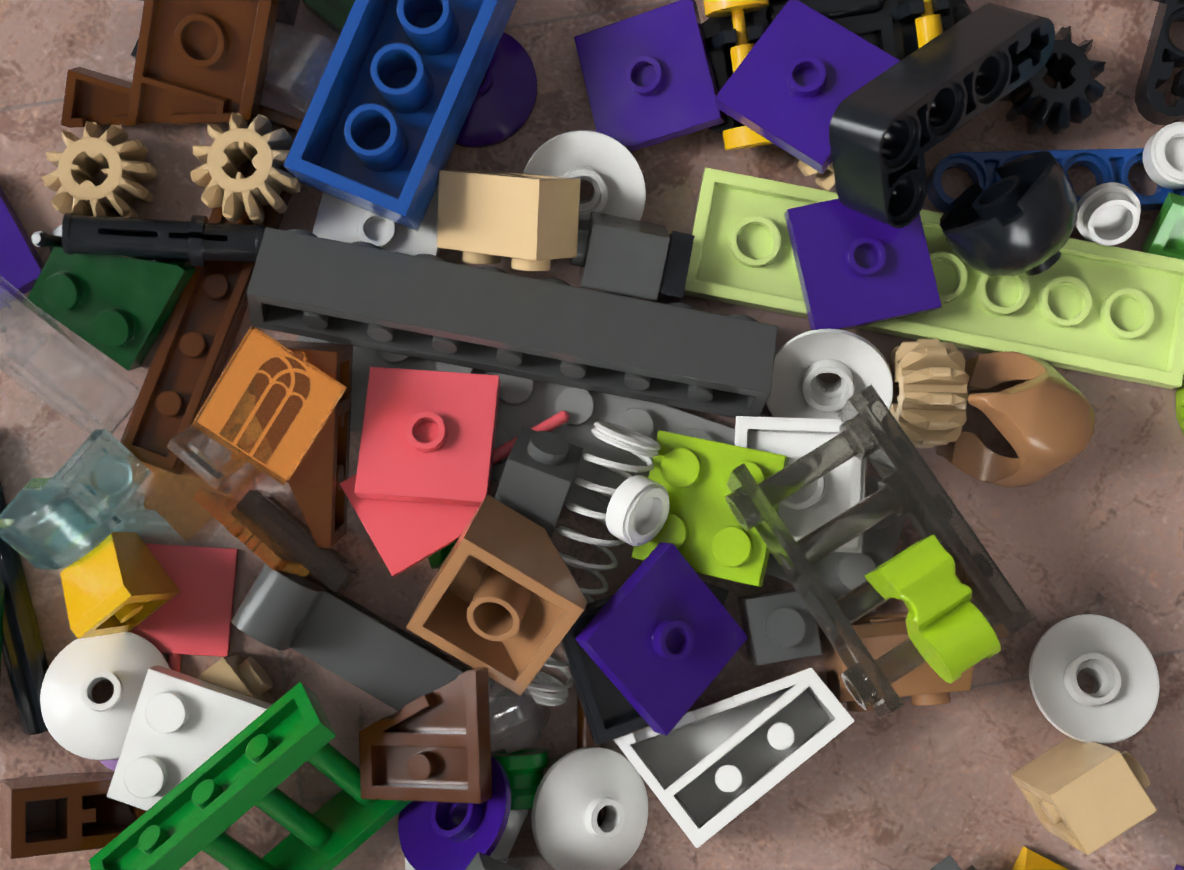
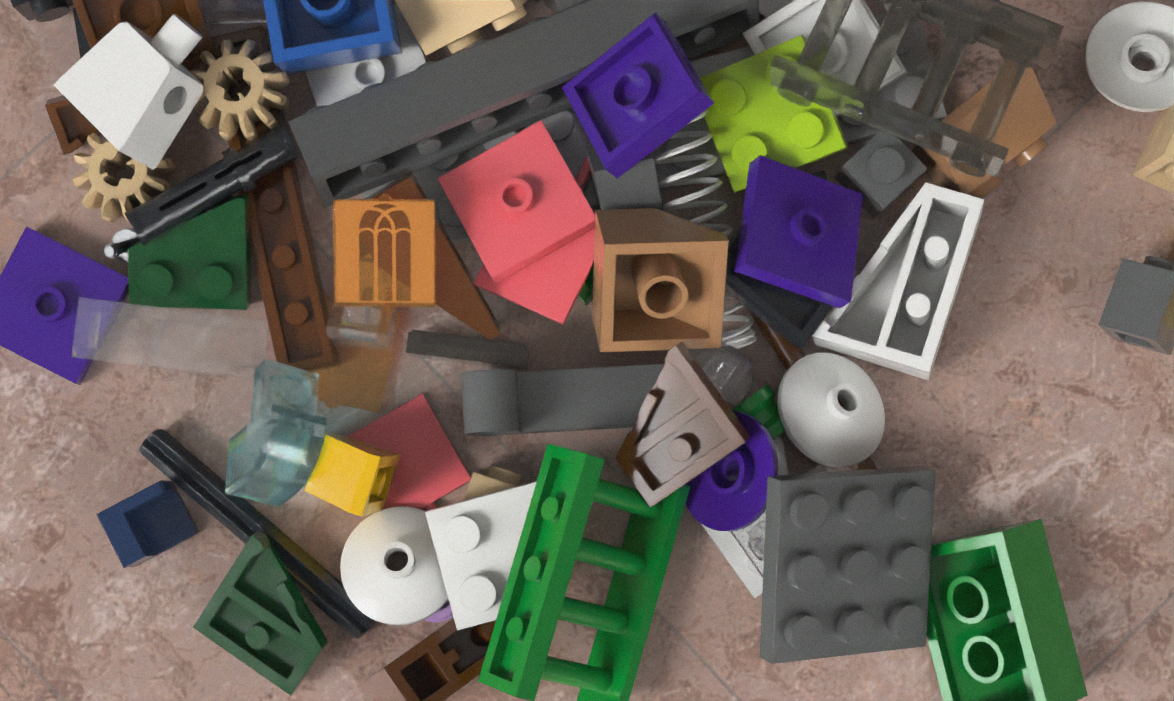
camera: 25 degrees left, 0 degrees up
clear orange piece [192,488,314,577] -> none
white tile [606,475,670,546] -> none
lime leg [864,534,1001,684] -> none
none -> white torso [54,14,203,170]
none -> dark purple plate [562,12,714,179]

